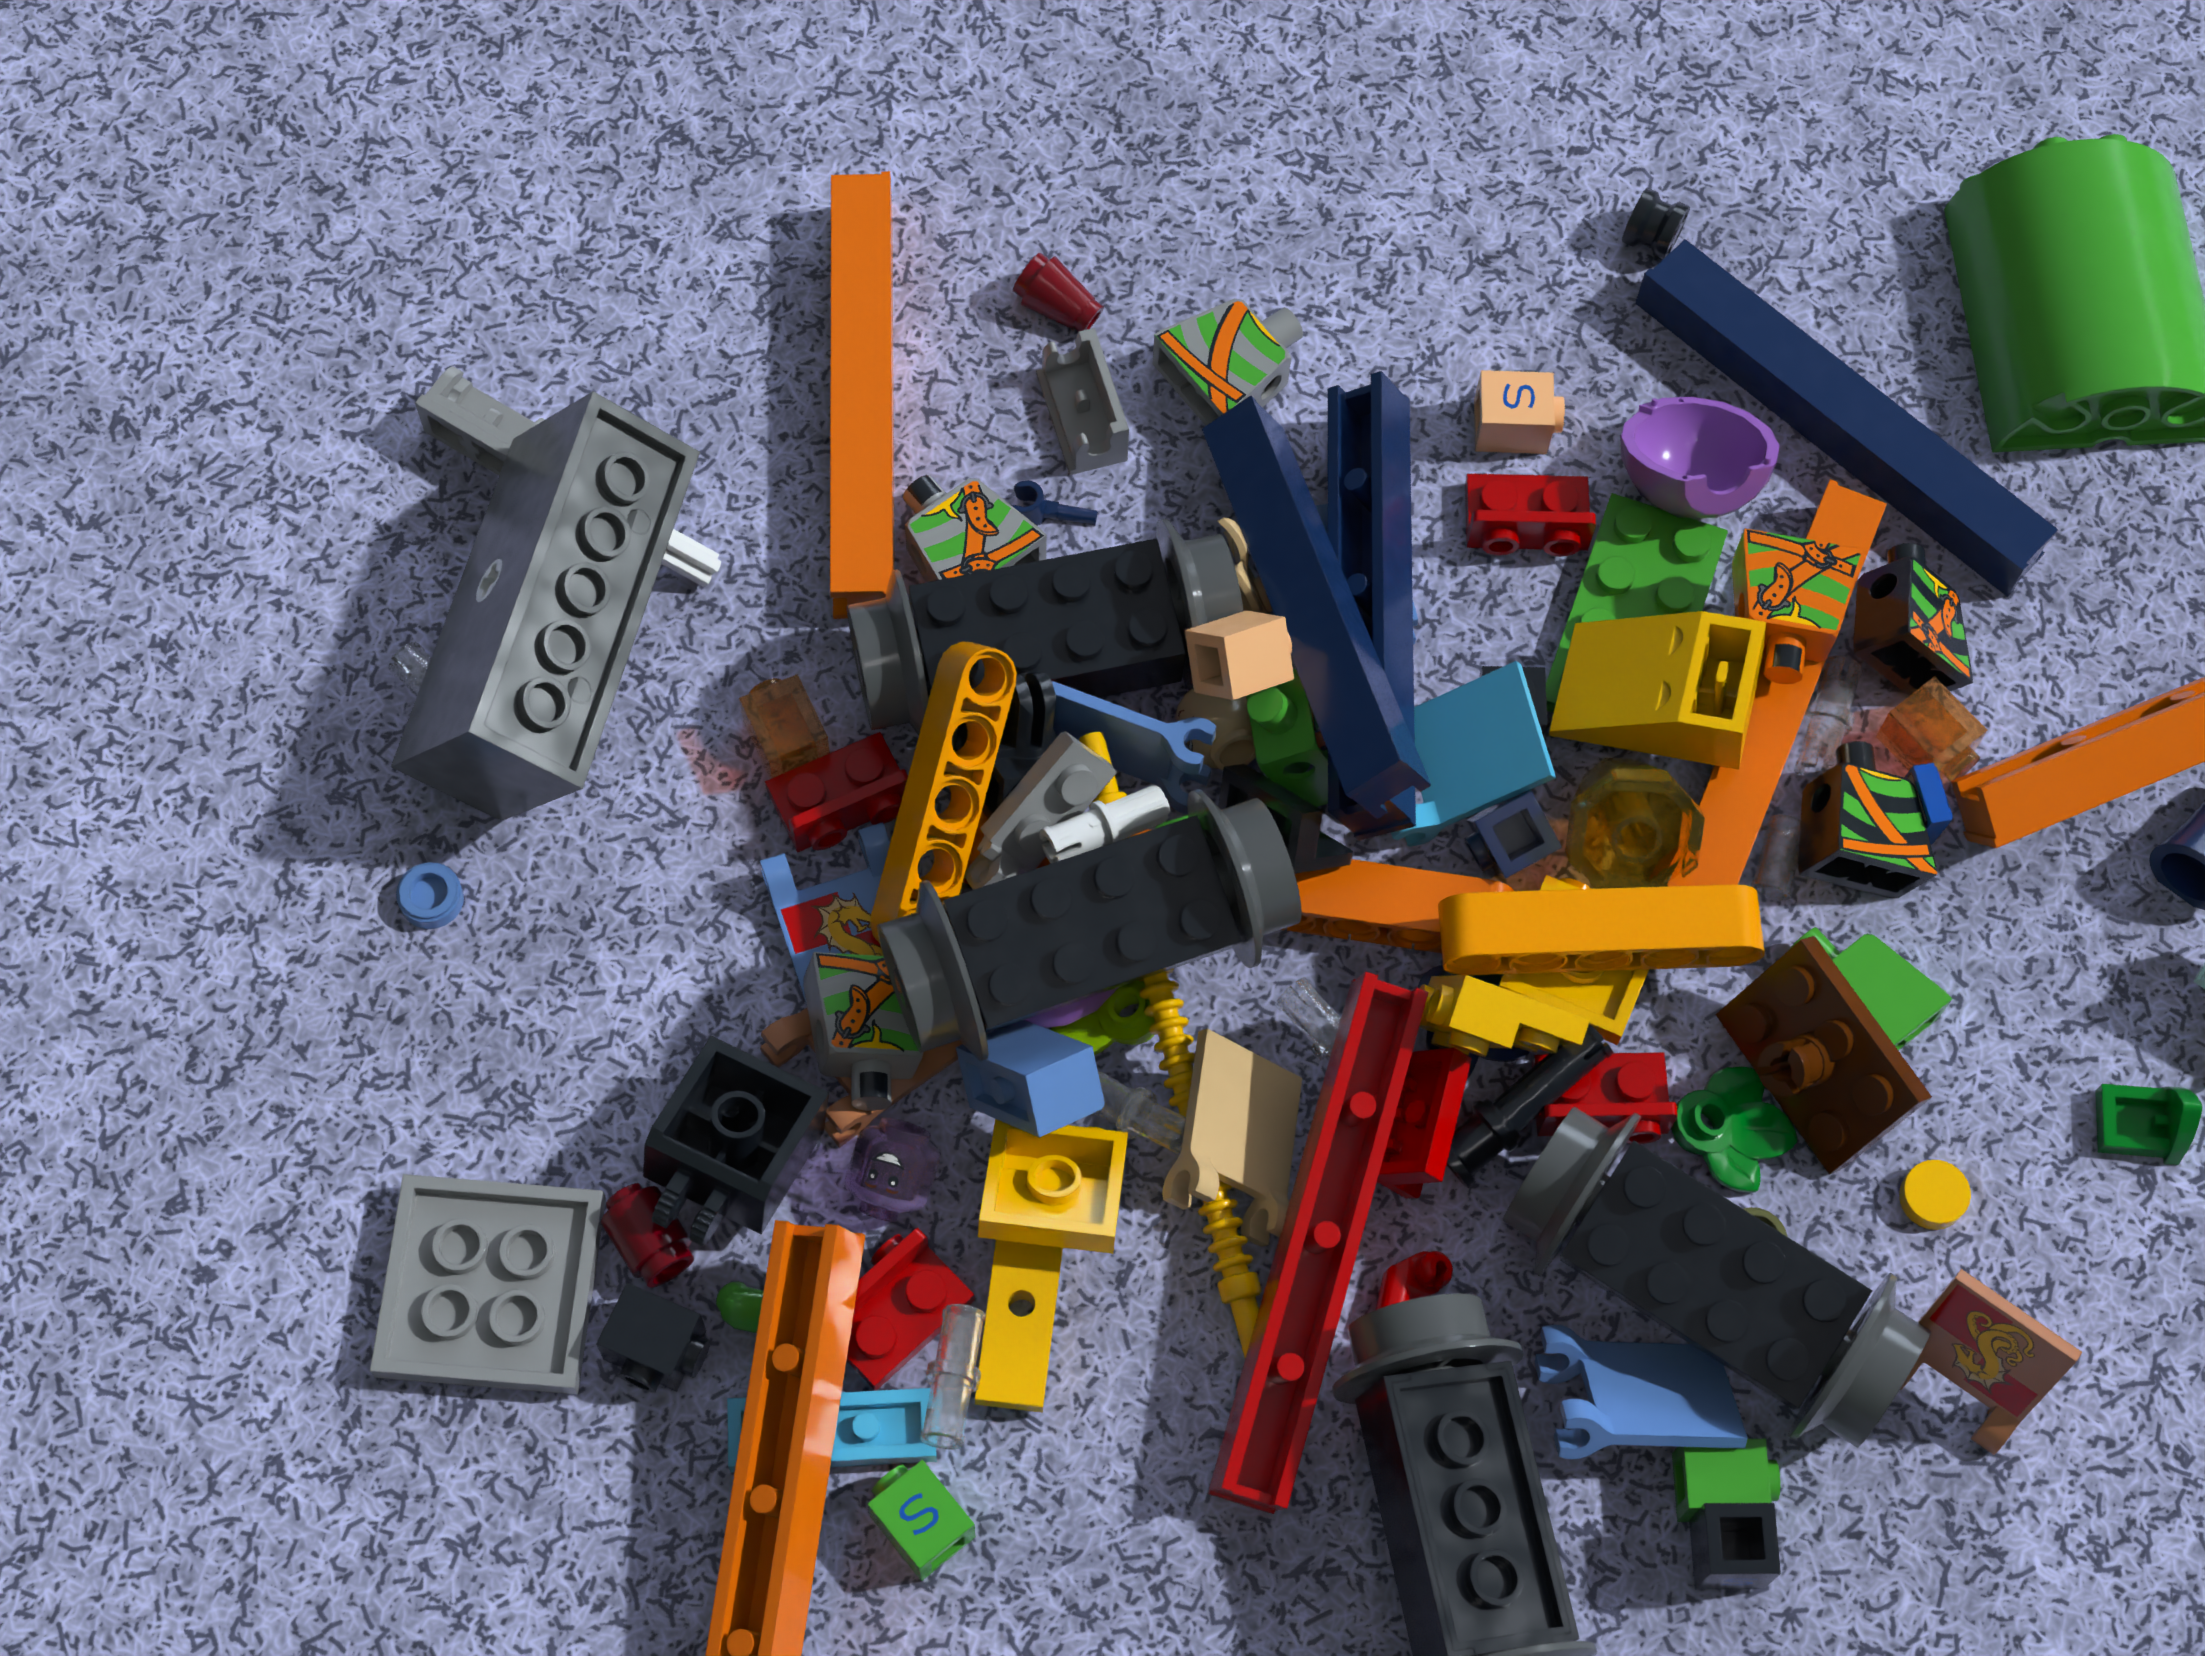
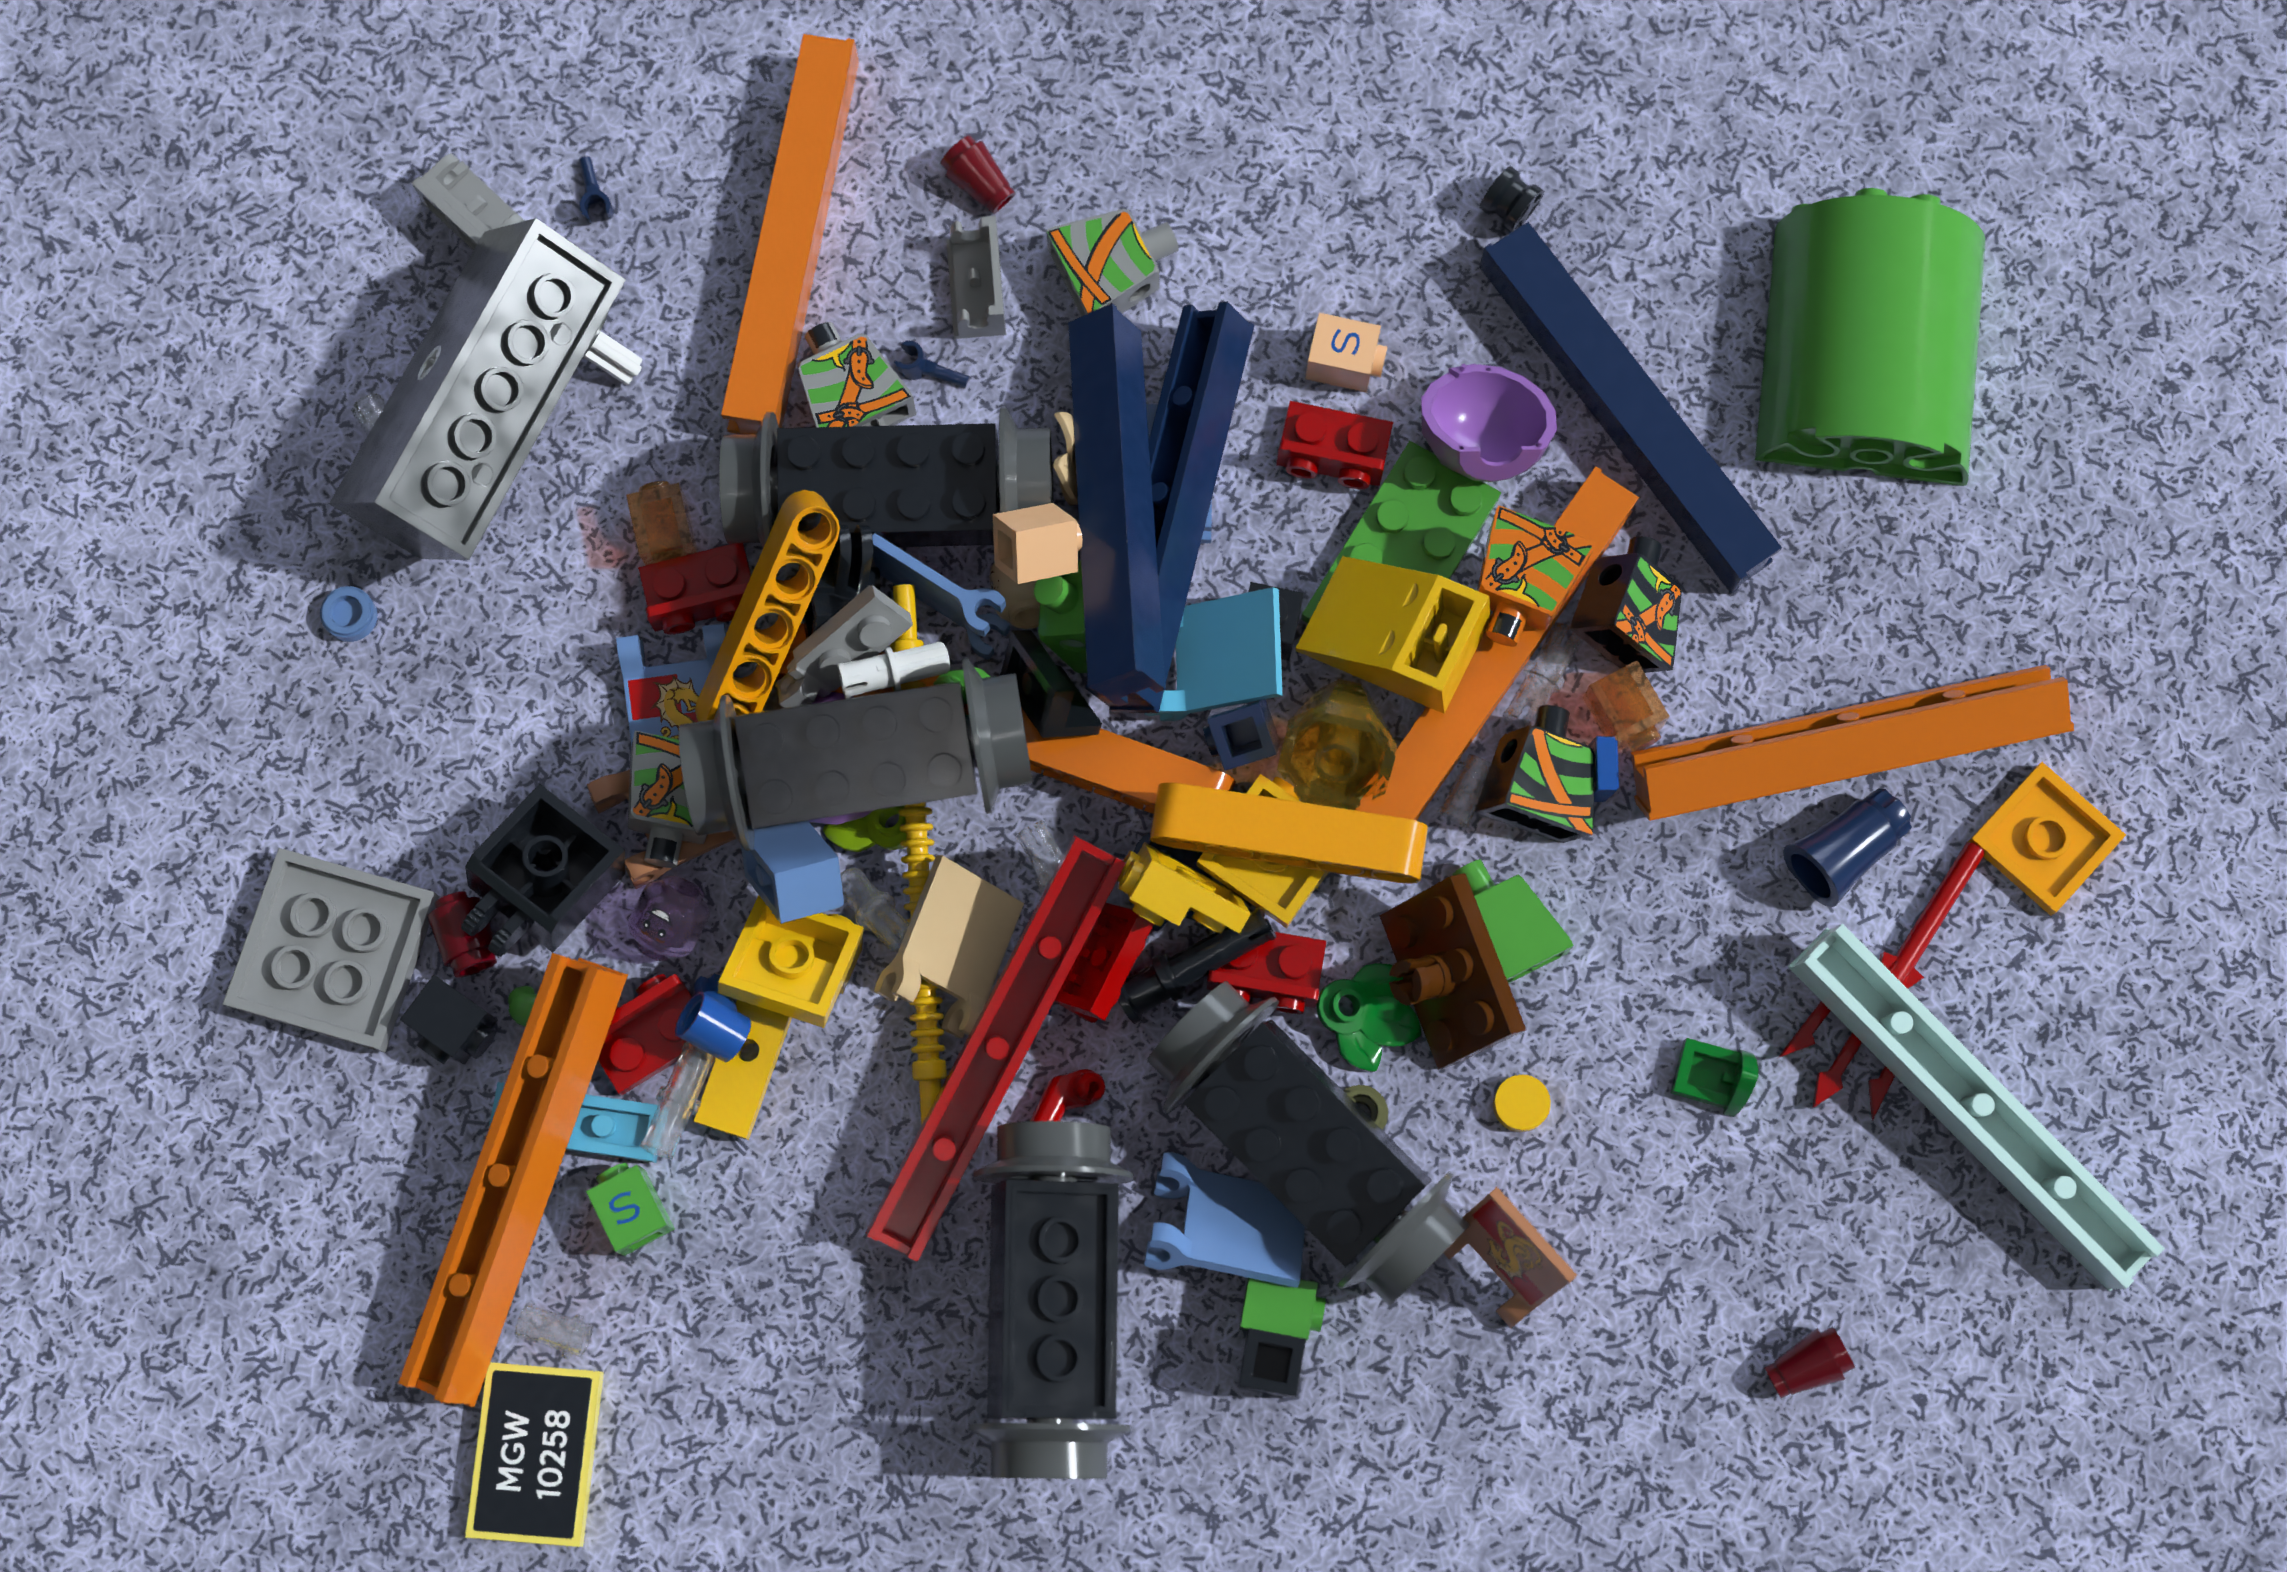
camera: 15 degrees right, 10 degrees up
none -> dark blue hand [579,156,614,224]
none -> blue axle [675,973,751,1062]

